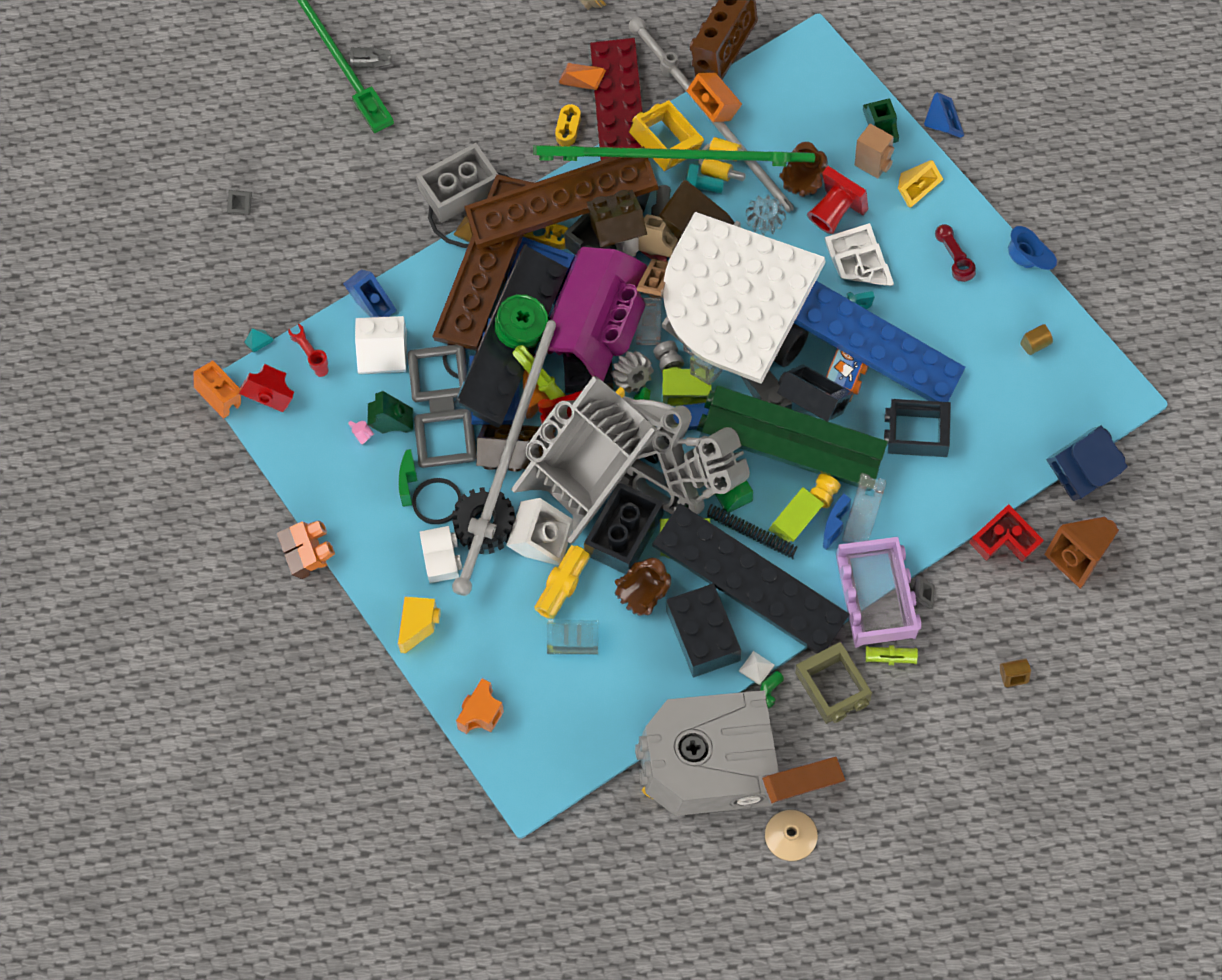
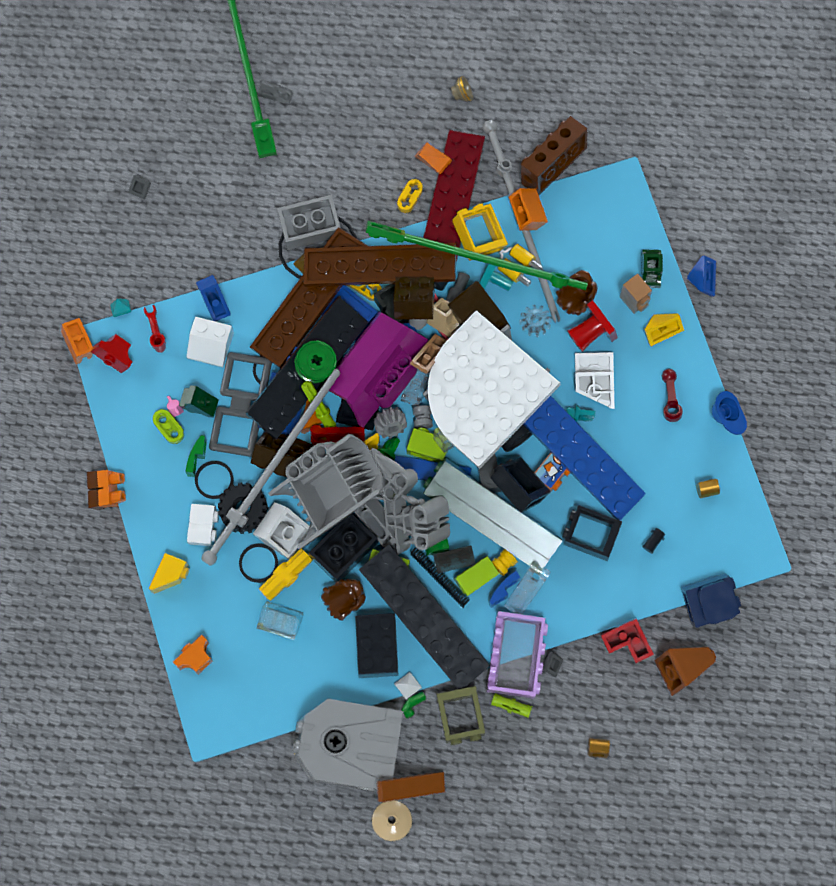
camera: 15 degrees right, 10 degrees up
none -> lime plate [153,409,184,444]
none -> black piece [239,544,278,583]
none -> clear smoke bracket [432,545,476,573]
none -> black pin [642,528,665,554]

